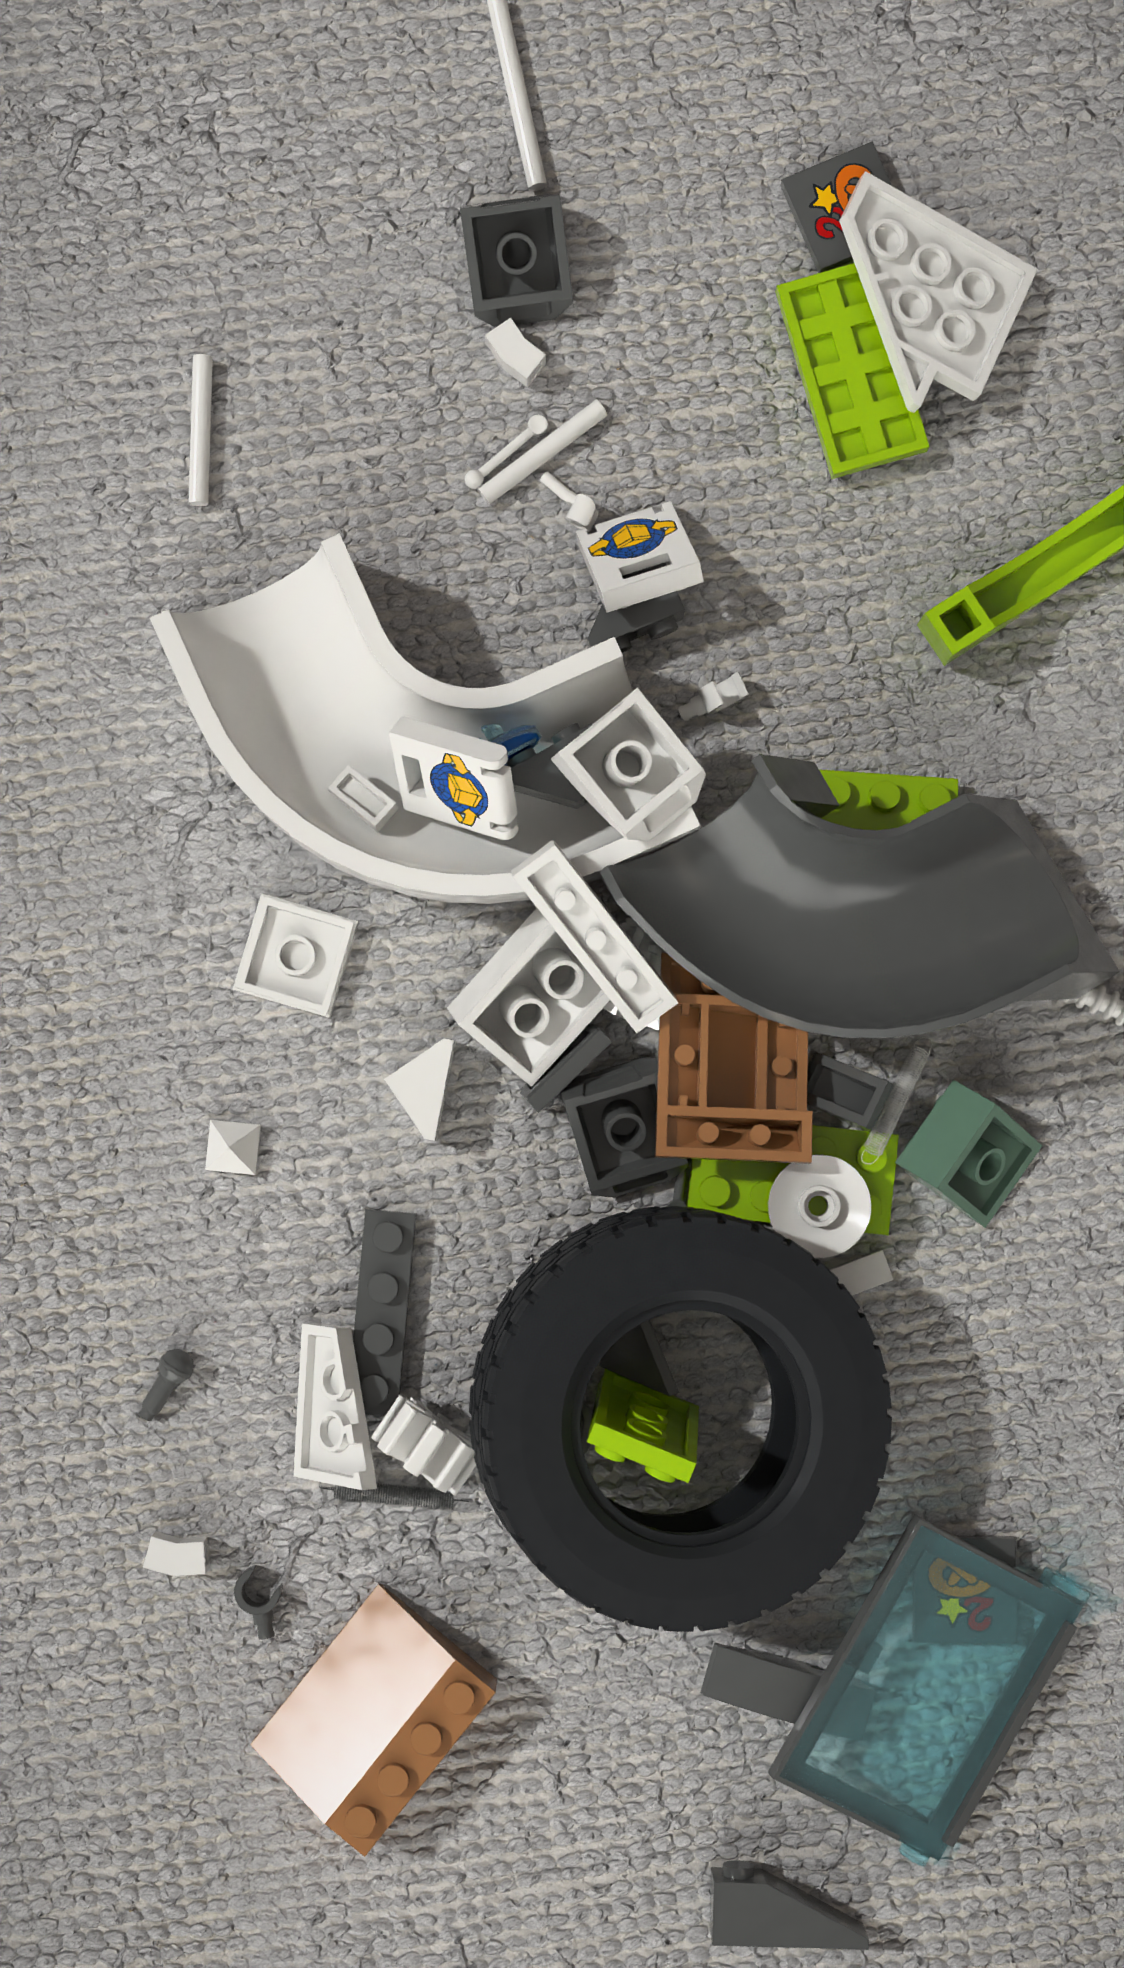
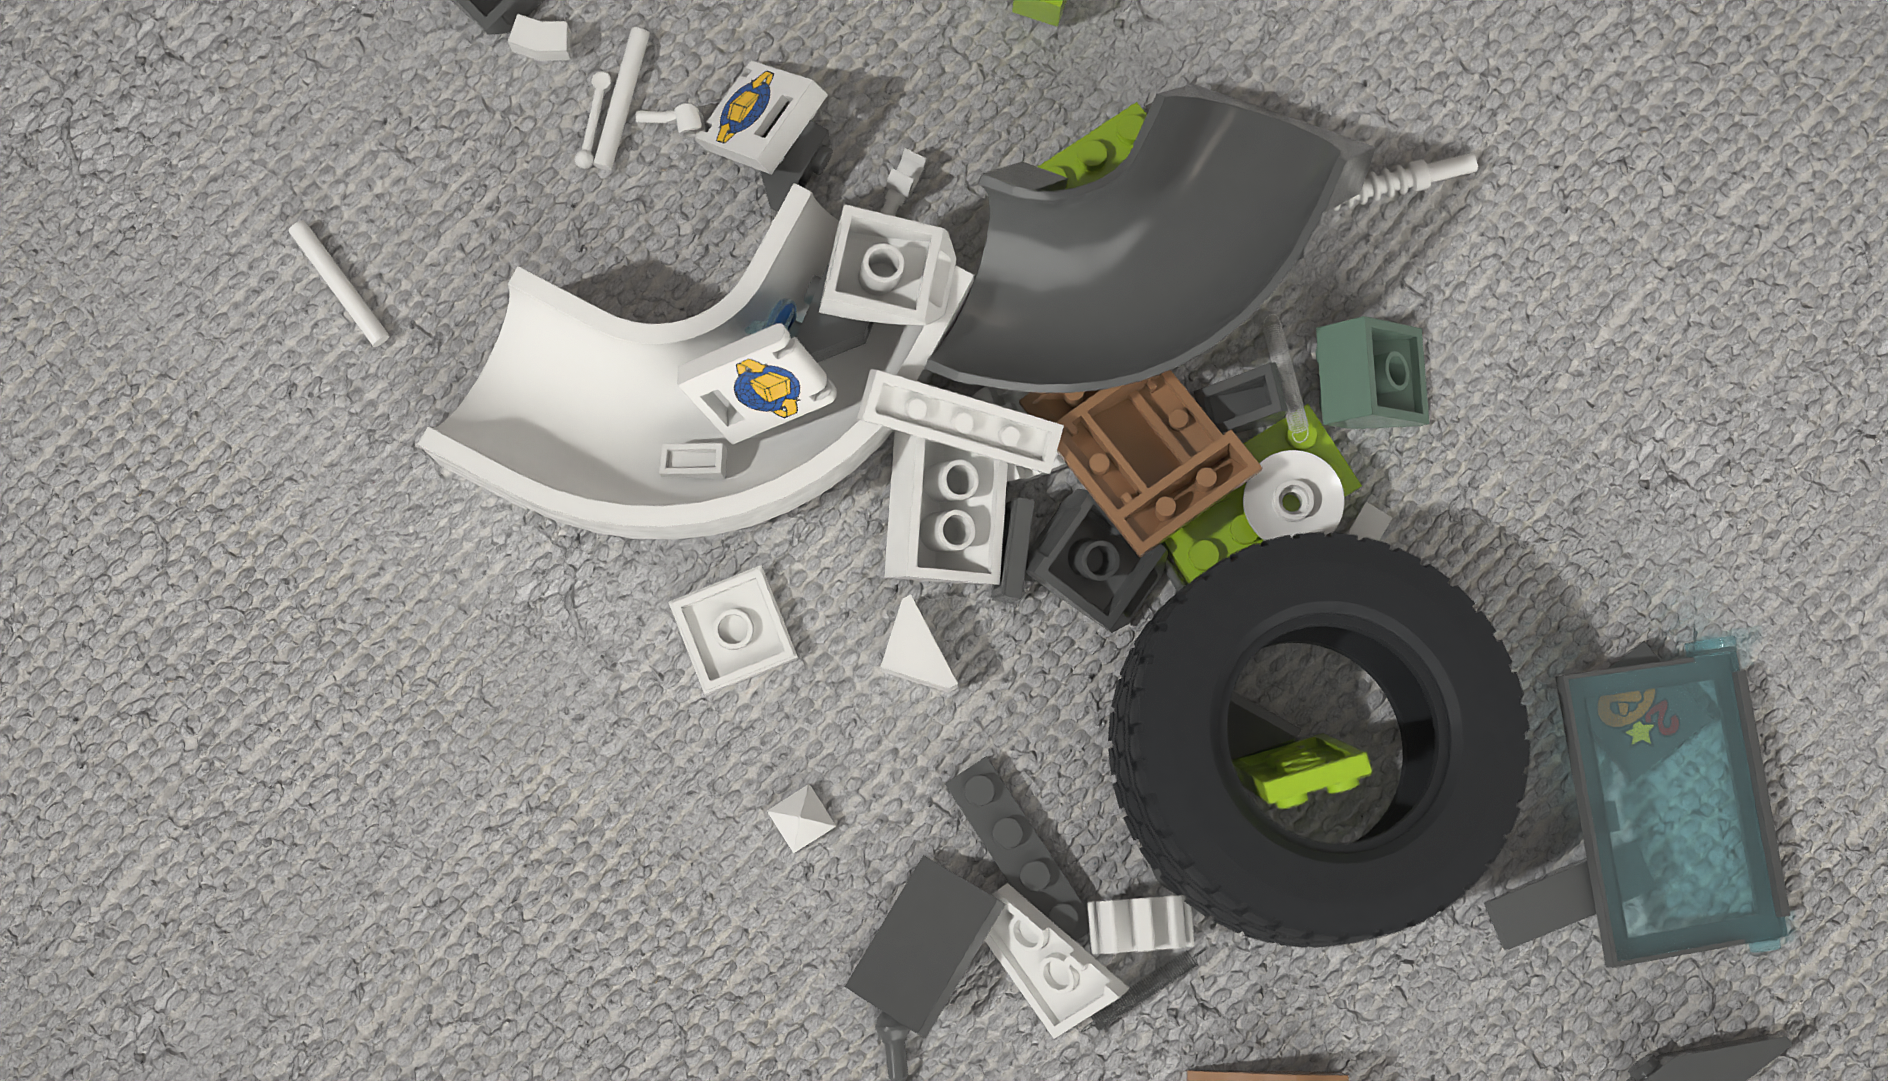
camera: 45 degrees left, 5 degrees down
none -> dark grey tile [844,855,1006,1038]

